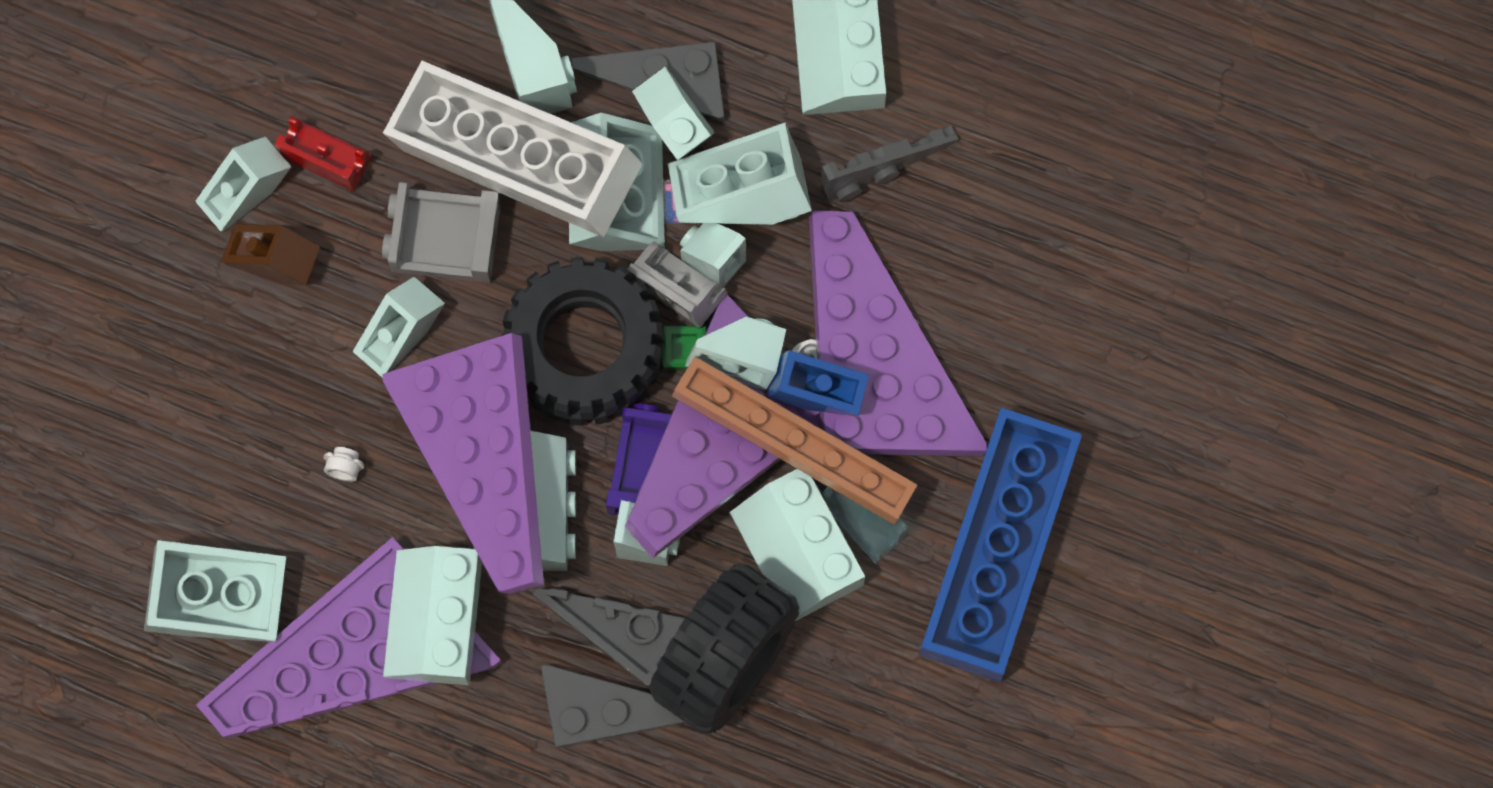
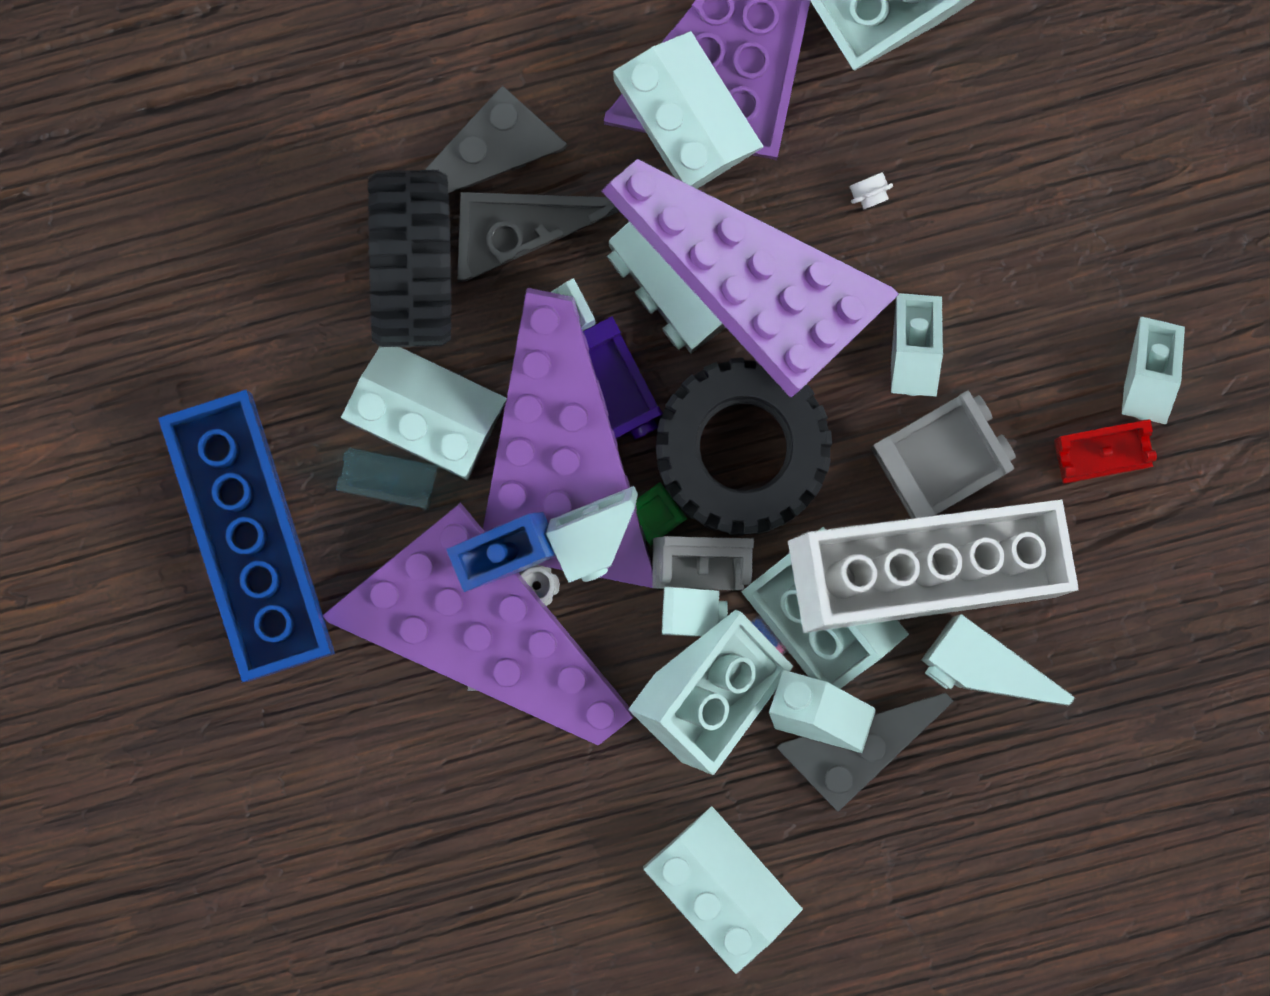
camera: 140 degrees right, 10 degrees up
reddish brown slope [221,224,320,285] -> none
nougat plate [672,357,917,525] -> none
dark grey wing [821,126,959,203] -> none

